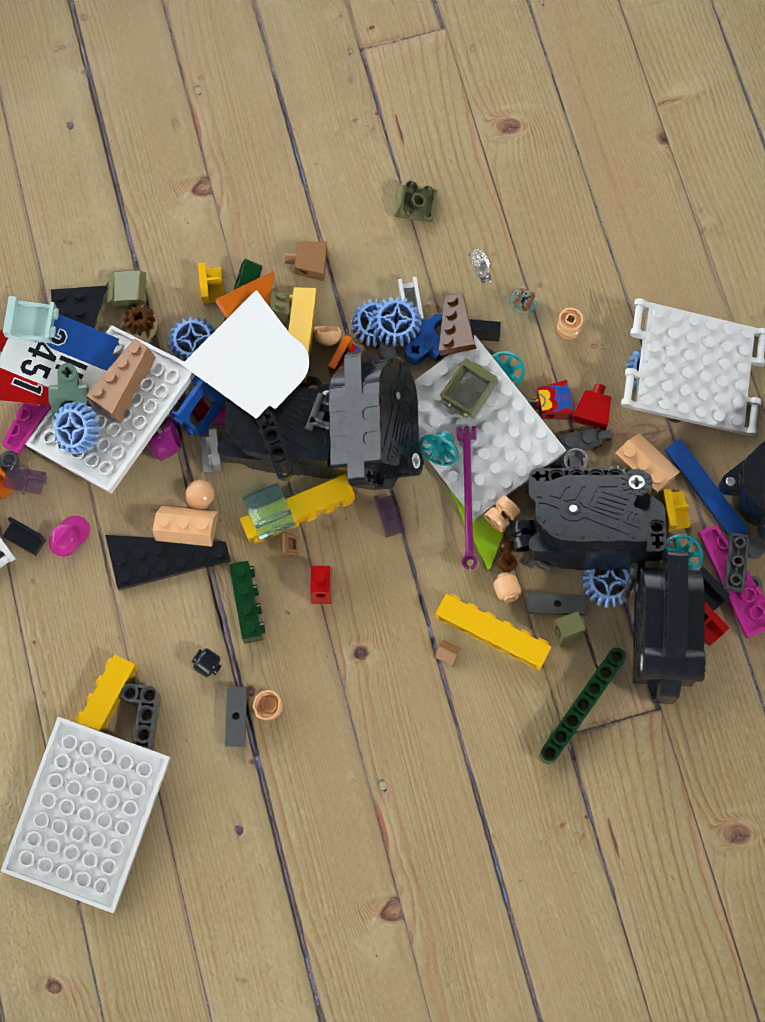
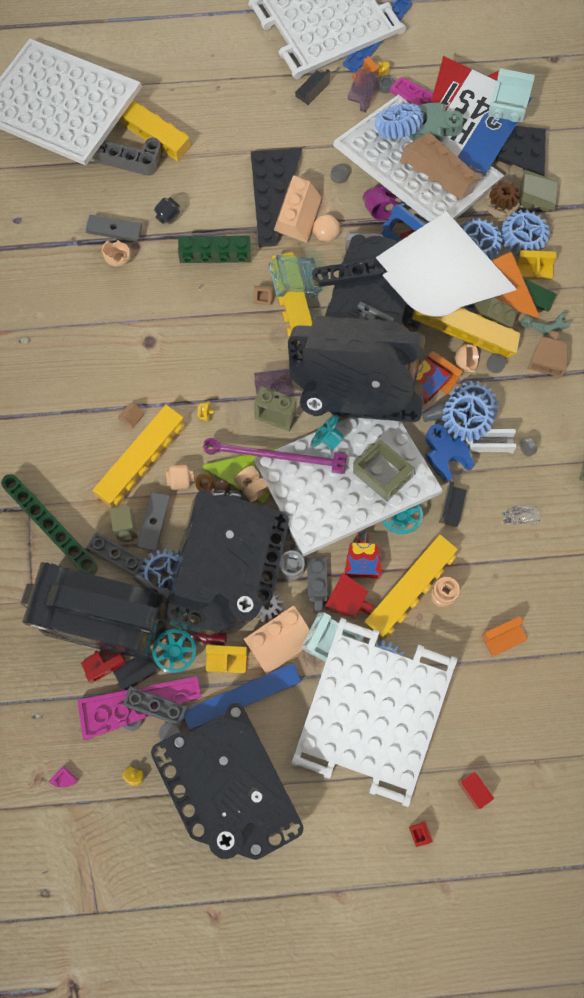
camera: 95 degrees right, 0 degrees up
dark pink piece [49,516,90,557] -> none
red torso [310,565,332,604] -> none
wing [439,292,477,356] -> none
clear light blue head [509,288,538,315] -> none
none -> dark grey tile [86,532,145,577]
none -> yellow piece [197,402,215,422]
none -> olive window [254,386,297,432]
none -> light aqua panel [301,613,364,662]
none -> flat silver tile [331,165,348,184]
none -> yellow brick [363,535,458,640]
none -> red piece [458,772,494,809]
none -> orange panel [481,616,527,656]
none -> dark grey tile [486,354,506,373]
none -> light blue gear [501,209,550,255]
none -> sand green piece [519,313,572,335]
none -> flat silver tile [519,437,537,457]

